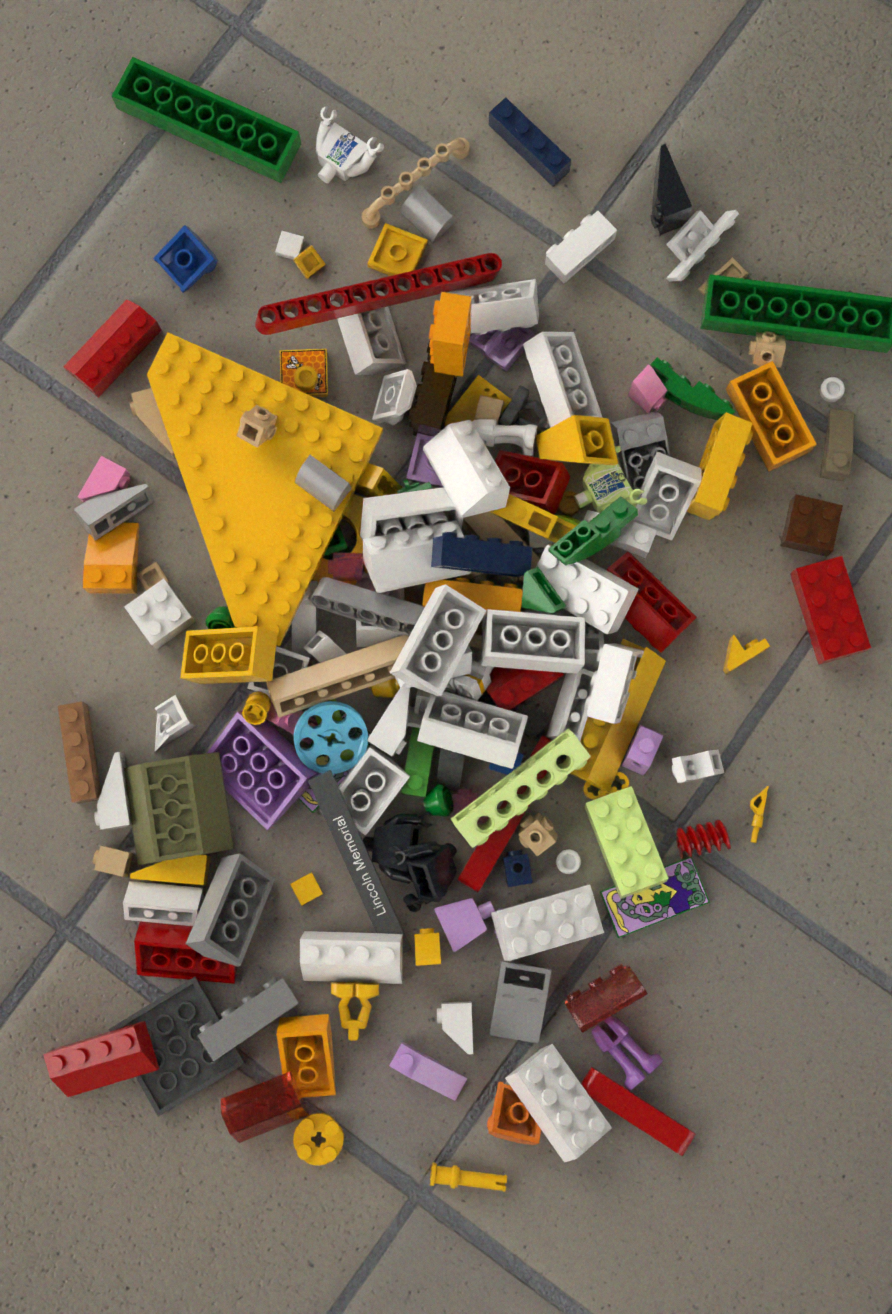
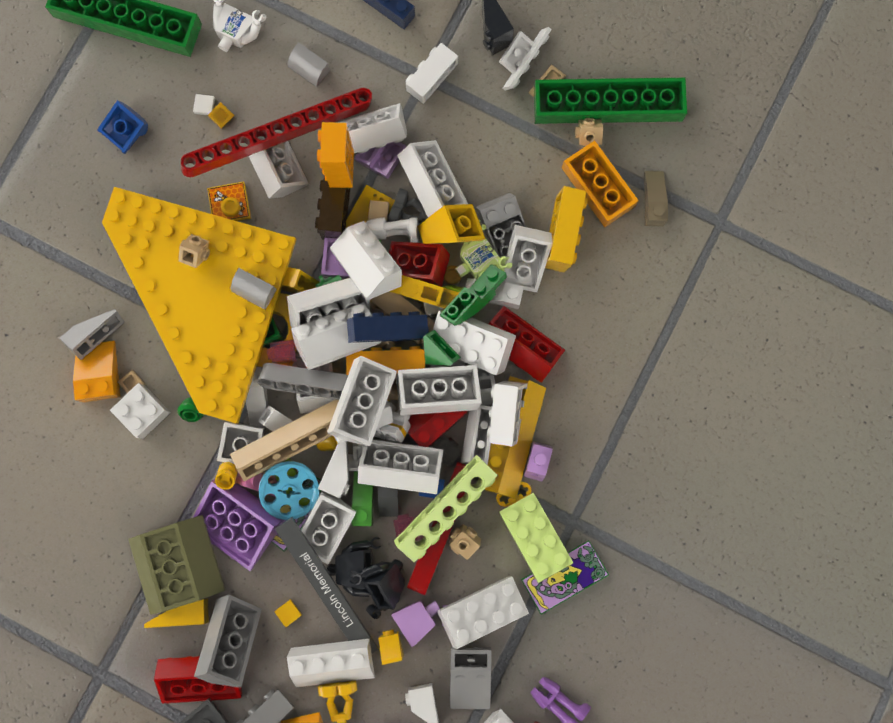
camera: 10 degrees left, 0 degrees up
medium nougat brick [58,701,101,804] -> none
red slope [63,299,161,398] -> none
bright pink slope [78,456,131,503] -> none
tan brick [93,846,134,877] -> none
white slope [94,752,132,830] -> none
white brick [123,881,204,926] -> none
tan slope [129,388,176,459] -> none
white slope [155,695,195,752] -> none
yellow brick [180,626,278,684] -> none
tan bar [362,137,470,229] -> none
yellow tile [367,223,428,276] -> none
white slope [372,369,417,425] -> none
green cone [423,784,454,817] -> none
dark blue brick [503,850,533,887] -> none
white tile [556,849,581,874] -> none
clear red slope [564,964,648,1033] -> none
bright pink slope [628,364,667,413] -> none
green slope [650,357,736,420] -> none
white brick [672,749,724,783] -> none
red piece [676,820,731,859] -> none
yellow slope [723,635,770,674] -> none
yellow hand [750,786,769,843] -> none
reddish brown brick [780,494,843,557] -> none
red brick [790,556,871,665] -> none
white tile [819,377,845,402] -> none

